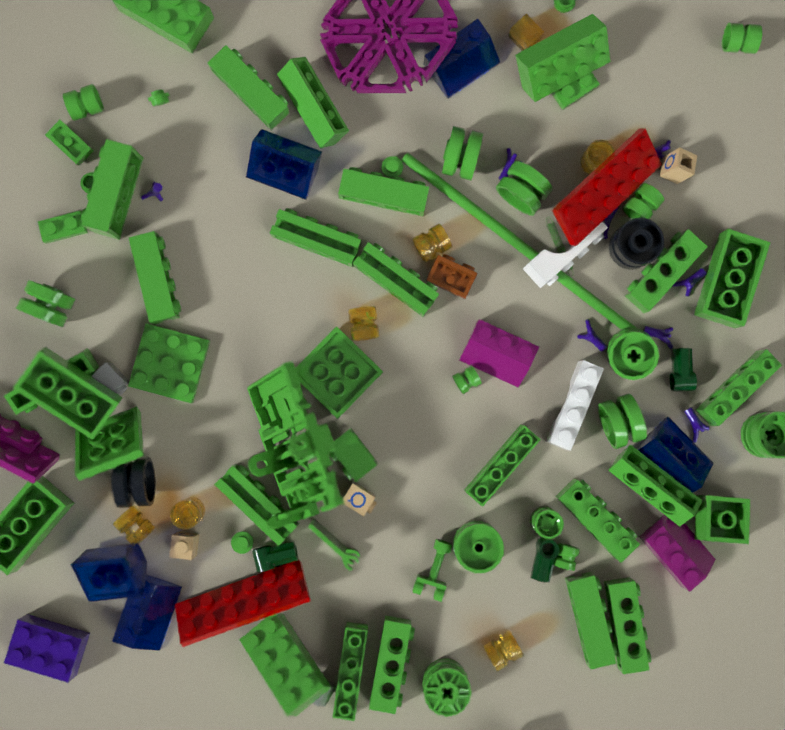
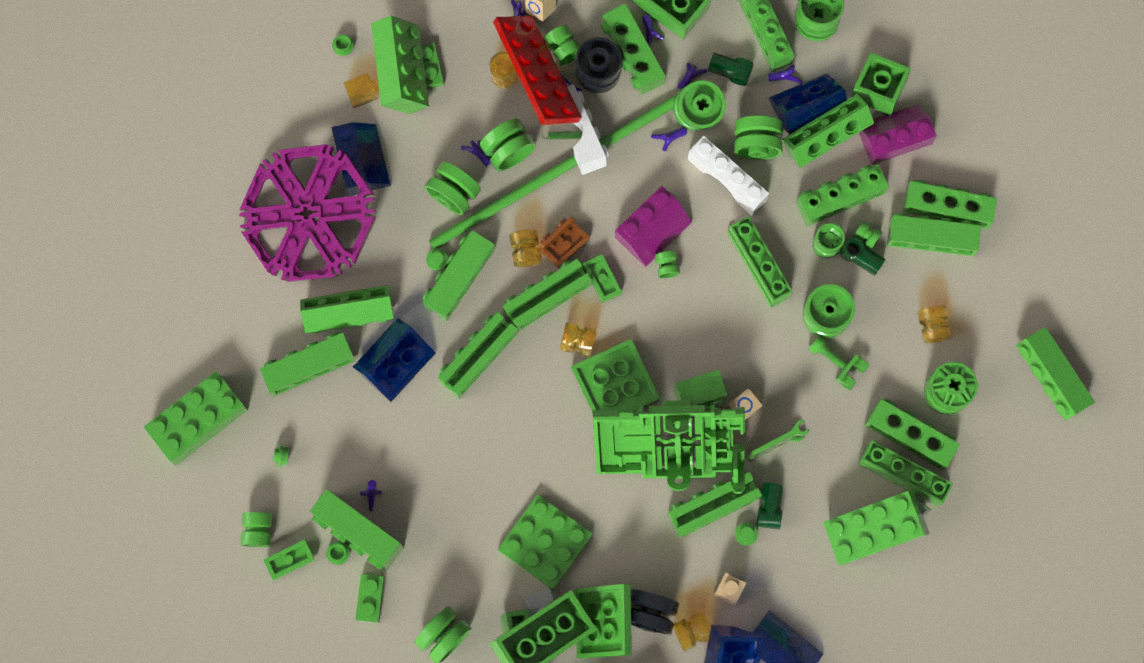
camera: 65 degrees left, 10 degrees down
bright green brick [128,231,181,324] -> none
clear yellow wheel [171,497,205,529] -> none
red plate [175,559,311,647] -> none
none -> bright green plate [582,254,622,304]

